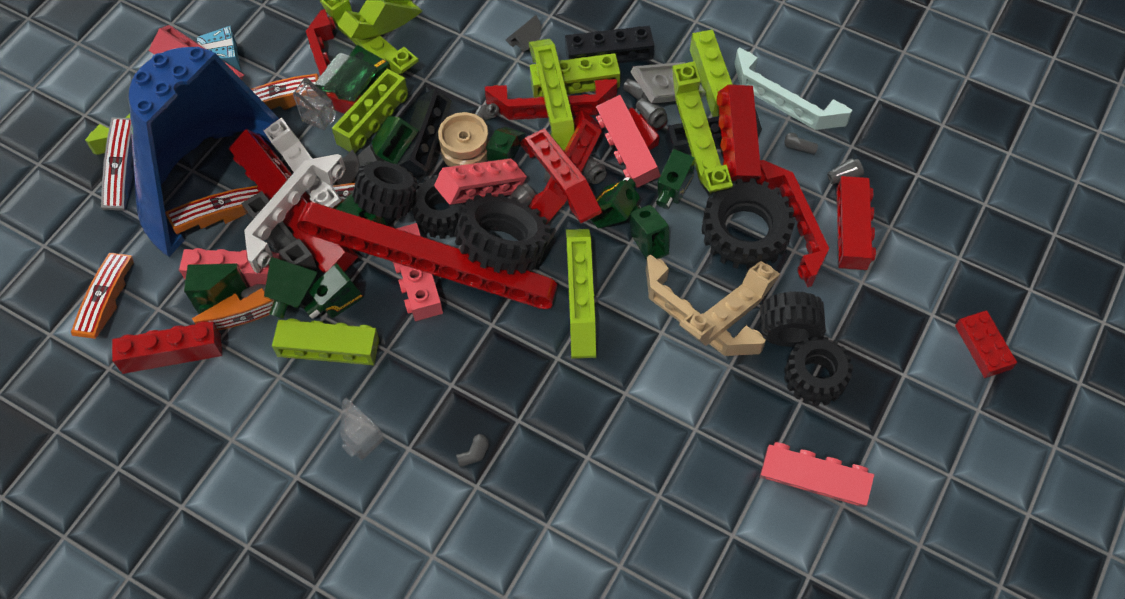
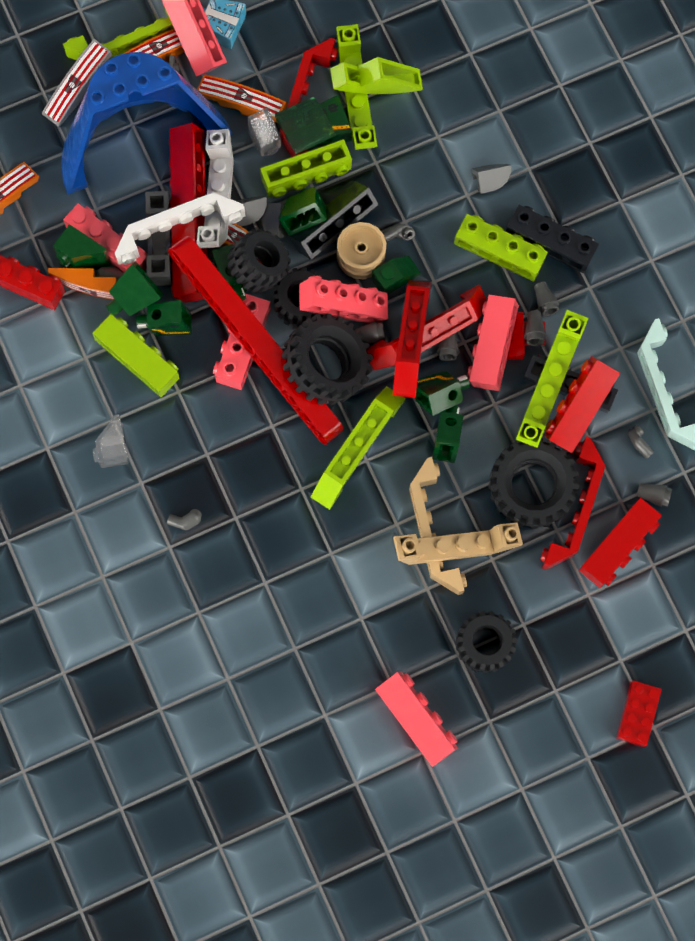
camera: 30 degrees right, 15 degrees up
slope [165,185,259,234] -> none
red slope [485,79,617,120] -> none
lime slope [529,39,575,151] -> none
light grey tile [631,62,706,104] -> none
dark green torso [656,149,695,209] -> none
lime brick [690,30,733,117] -> none
black tyre [761,291,826,347] -> none

